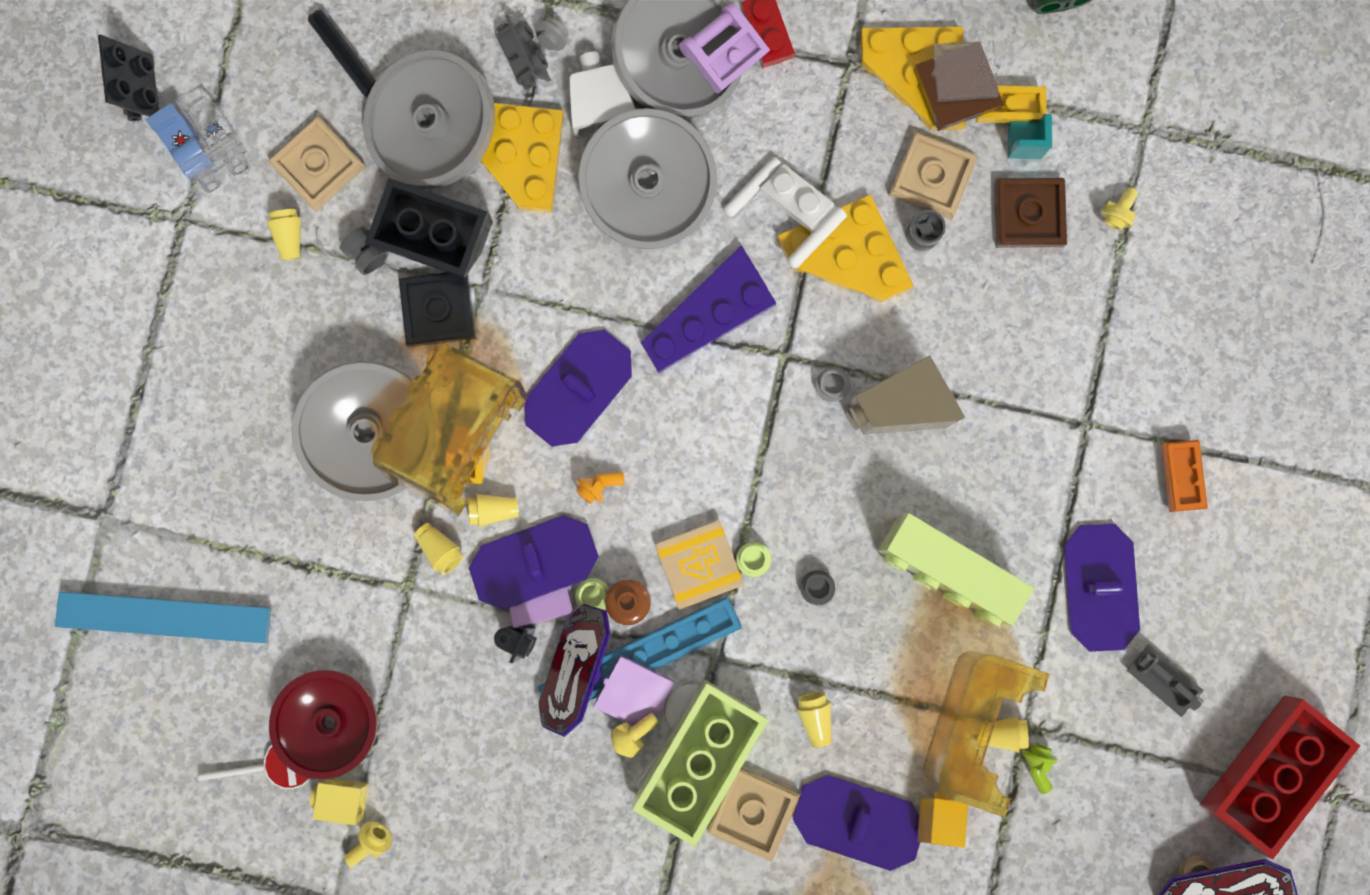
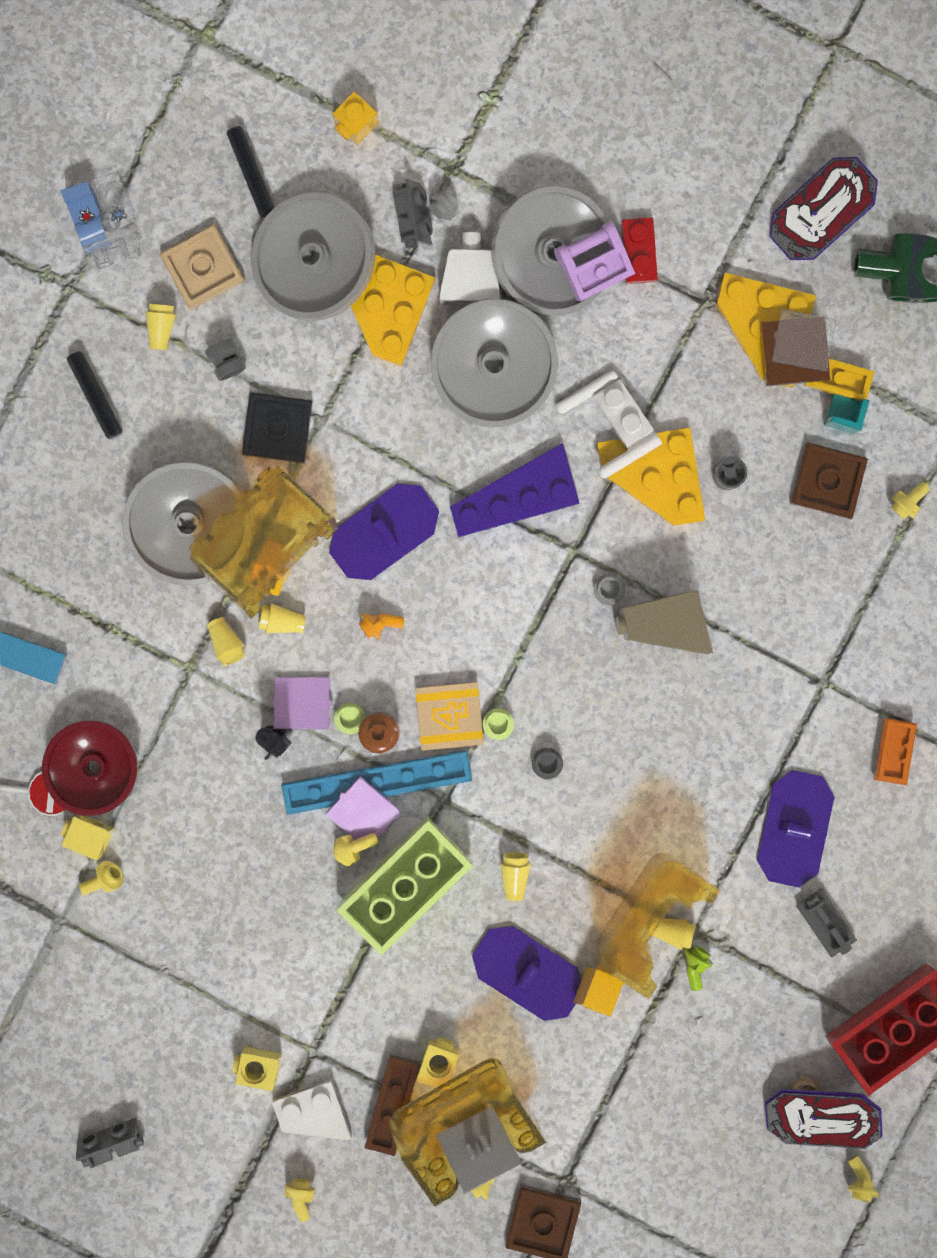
camera: 20 degrees right, 5 degrees up
black hinge [98,34,159,122] -> none
black slope [365,178,493,278] -> none
dark purple shield [469,515,599,610] -> none
shield [538,603,611,737] -> none
tan tile [707,768,800,862] -> none
yellowish green brick [877,513,1035,628] -> none
tan tile [889,131,978,220] -> none
none -> black axle [67,351,122,439]

